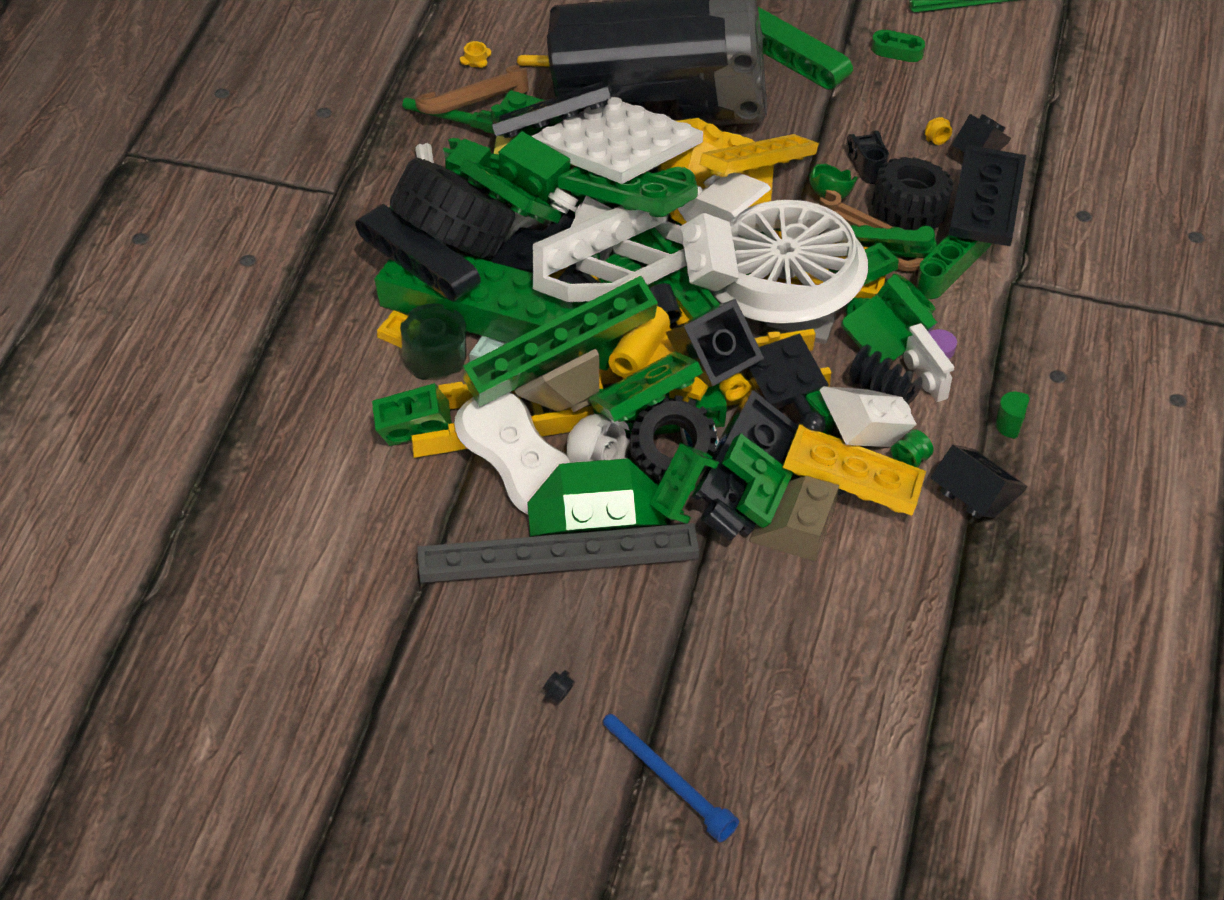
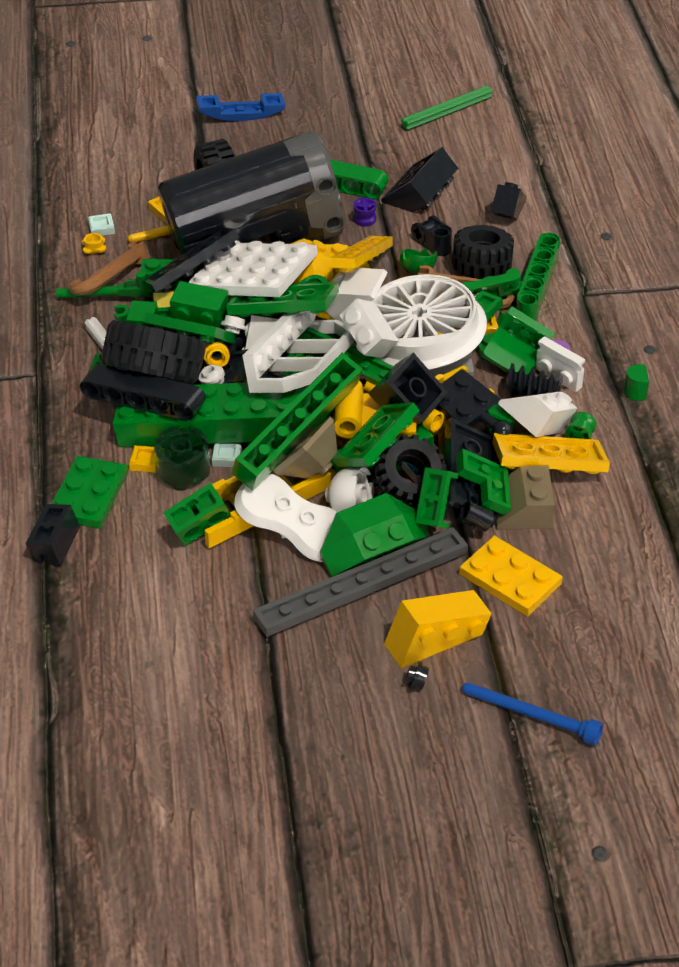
camera: 20 degrees left, 5 degrees down
green beam [871,30,925,62] -> none
yellow plate [925,117,953,145] -> none
black slope [930,444,1028,519] -> none
black plate [949,145,1026,247] -> none
none -> black hinge [26,504,80,566]
none -> green plate [52,455,129,529]
none -> light aqua tile [88,213,115,236]
none -> white plate [199,365,225,384]
none -> yellow plate [204,342,230,367]
none -> dark purple wheel [353,198,377,227]
none -> black slope [381,147,458,213]
none -> yellow wedge [384,590,492,668]
none -> yellow plate [459,535,563,617]

